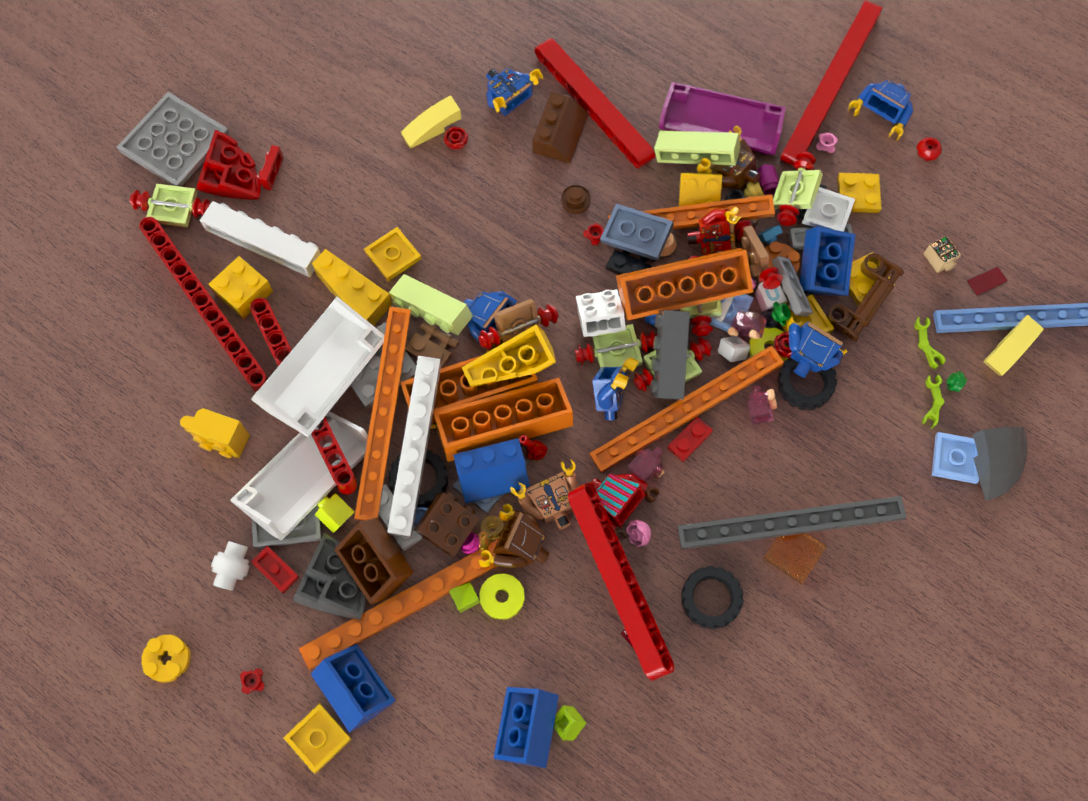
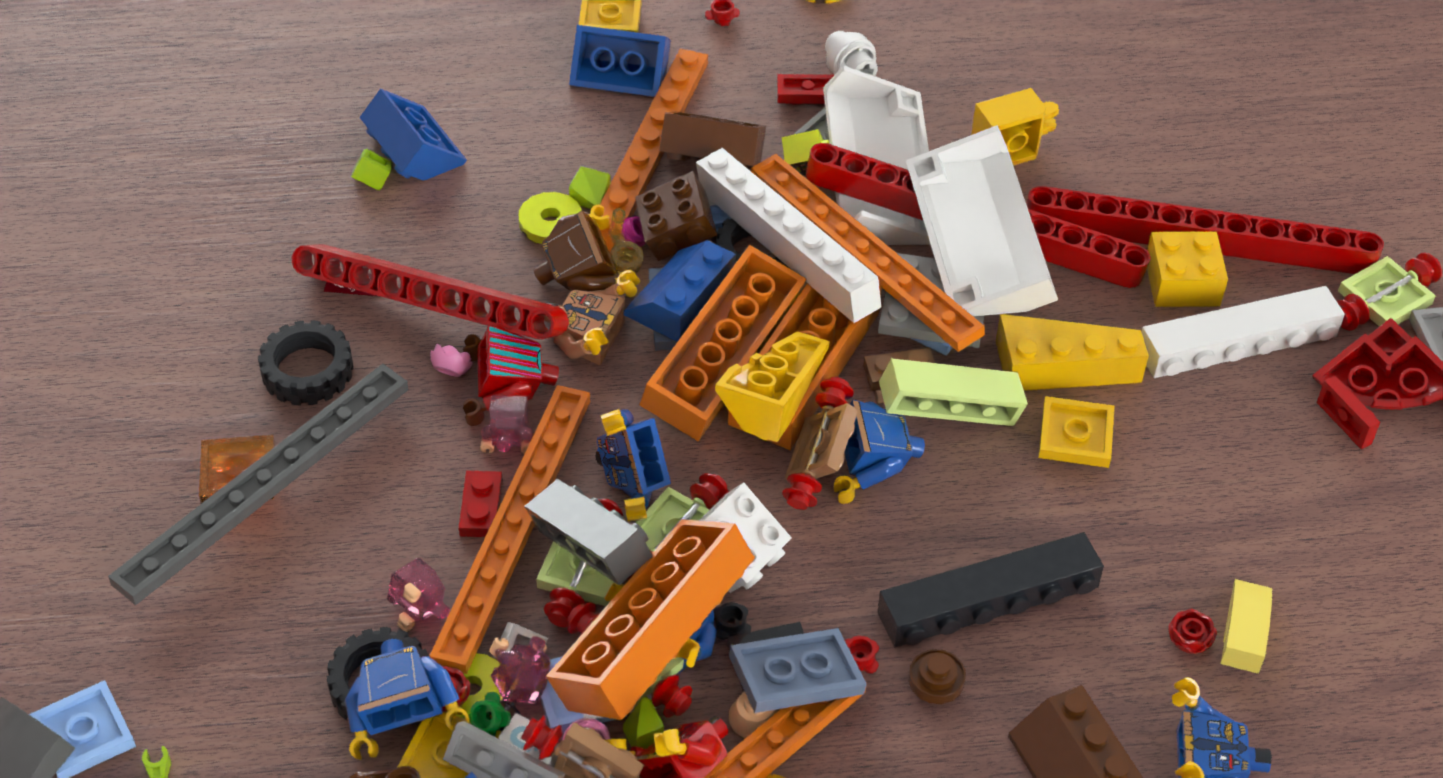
camera: 135 degrees right, 20 degrees down
dark grey brick [293,533,366,620] -> none
red plate [519,435,548,461] -> none
none -> black brick [877,532,1104,648]

